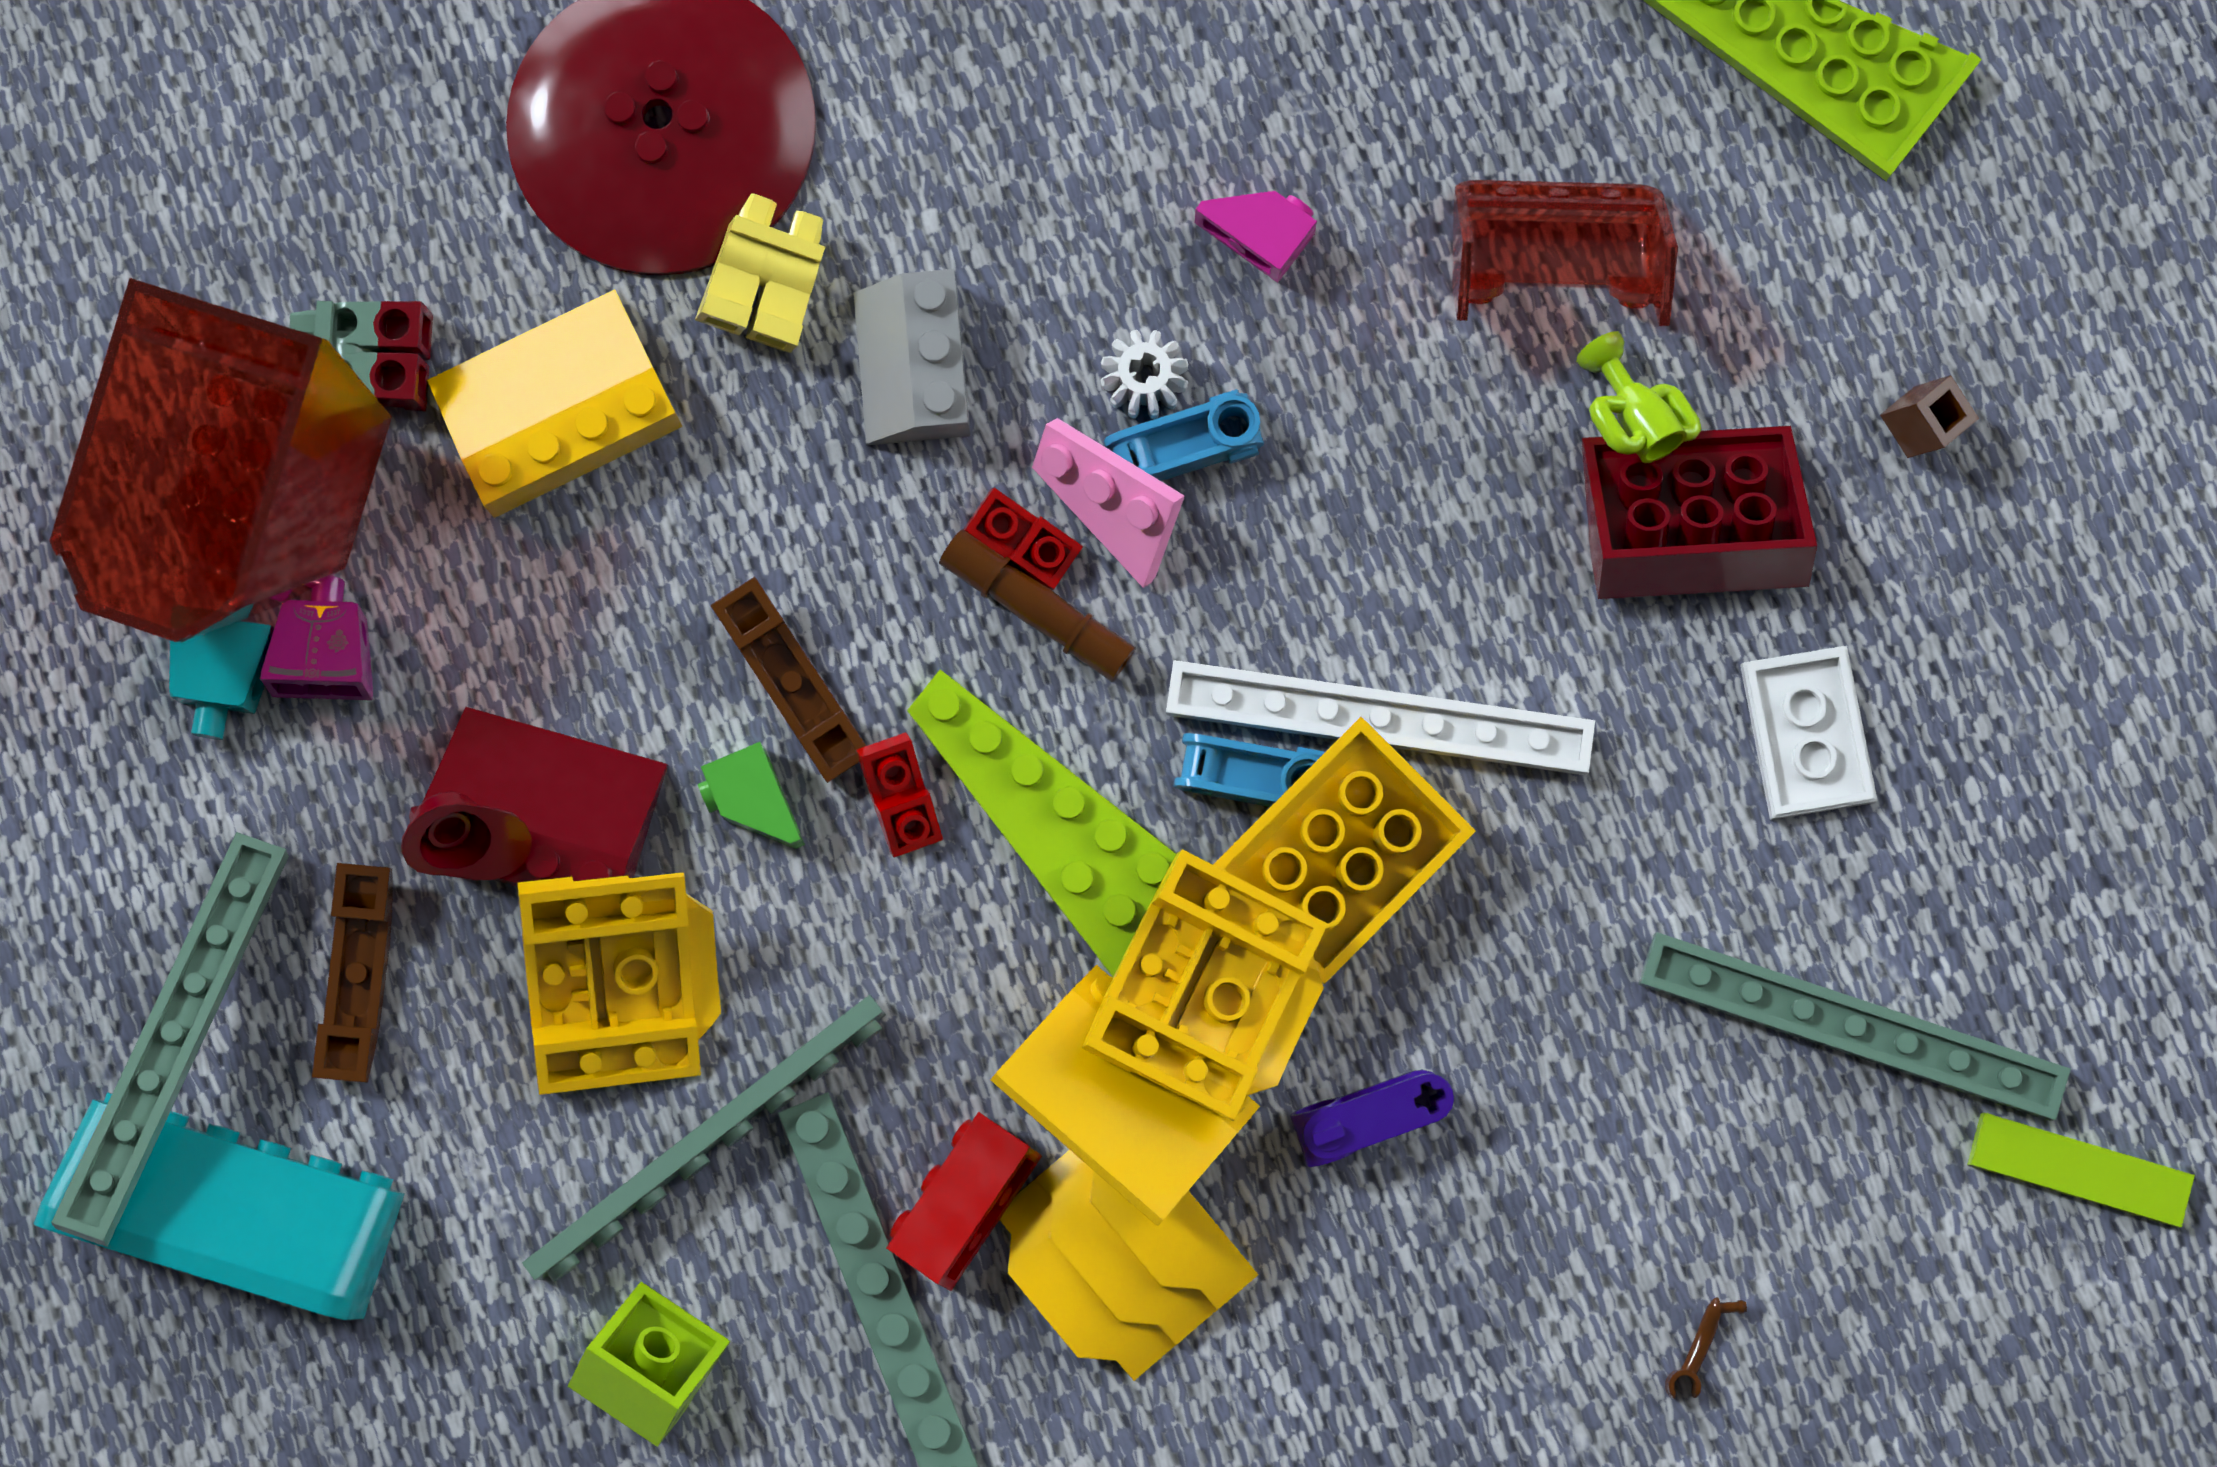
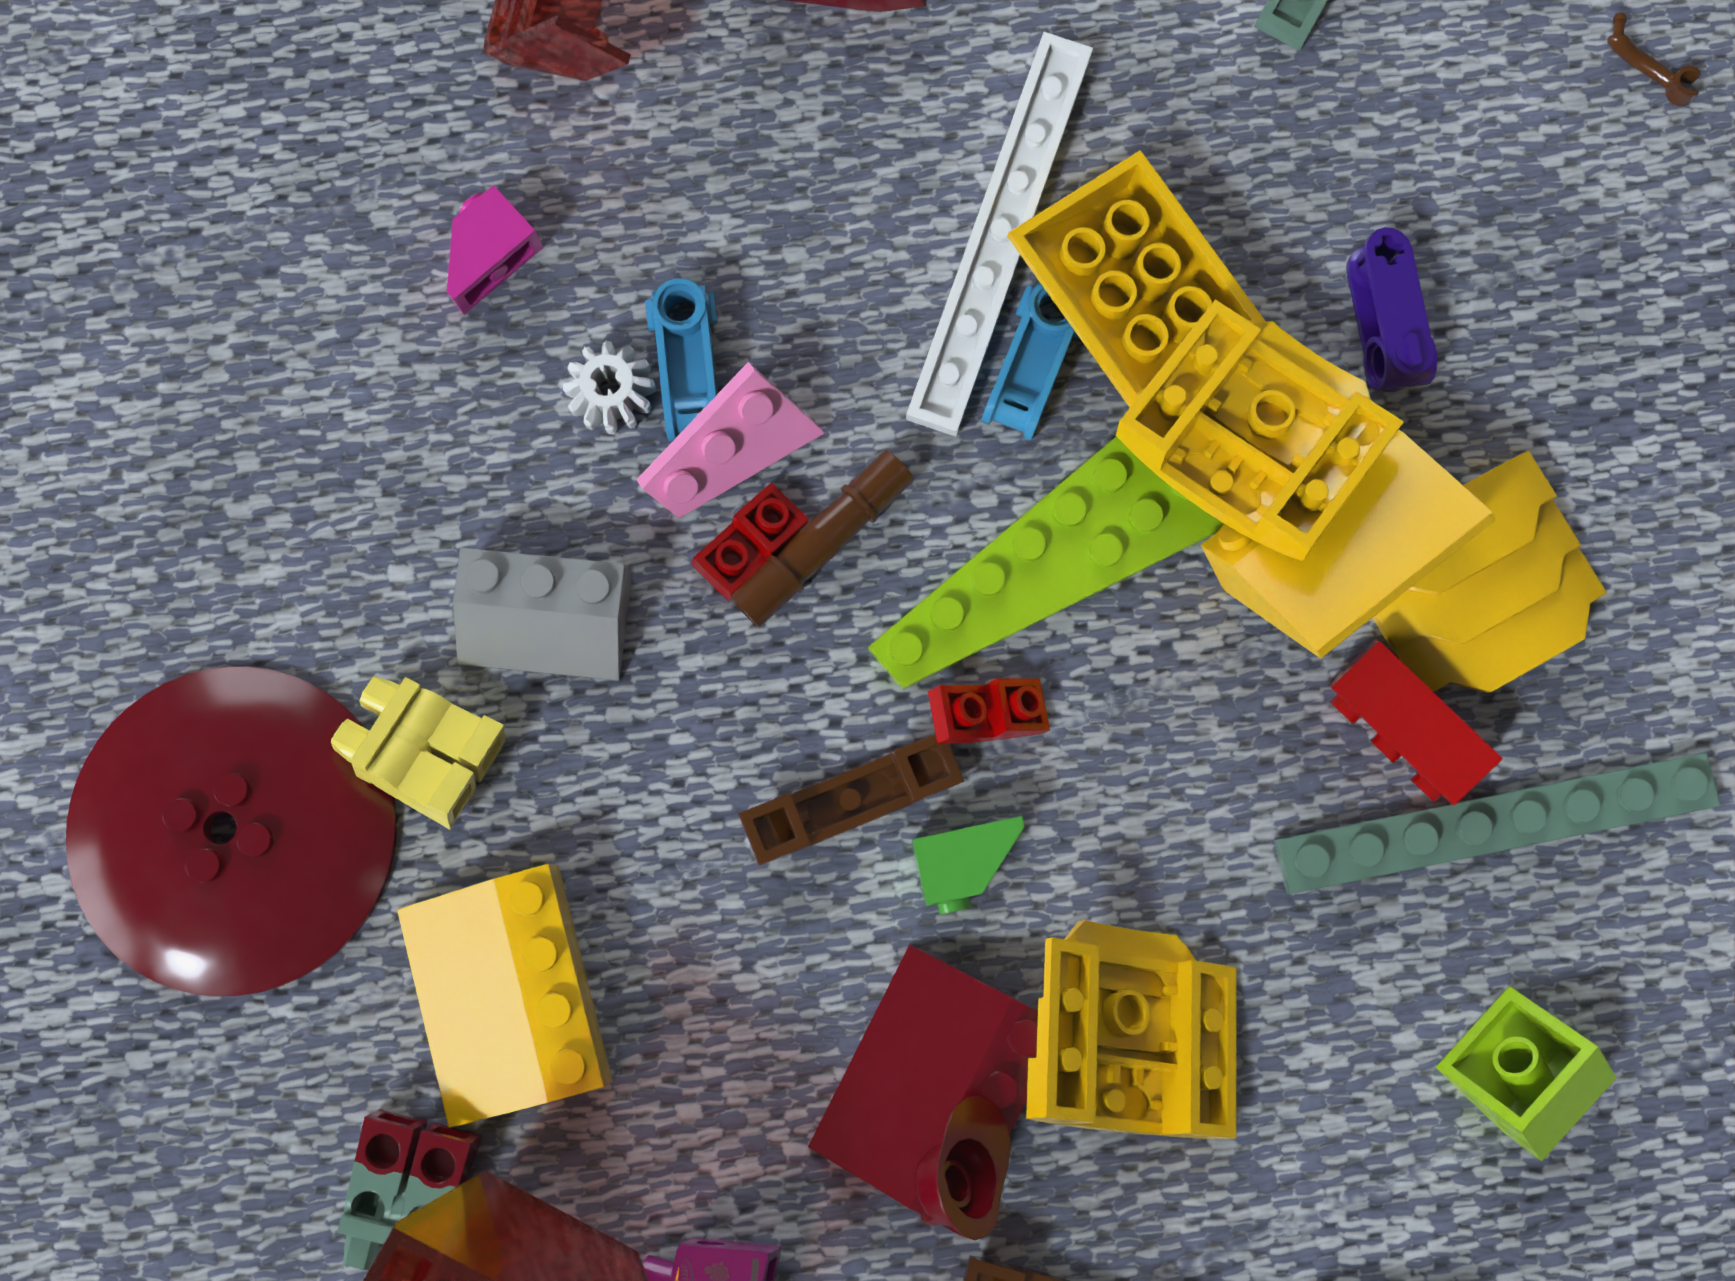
camera: 80 degrees left, 0 degrees up
sand green plate [522,994,886,1282] -> none

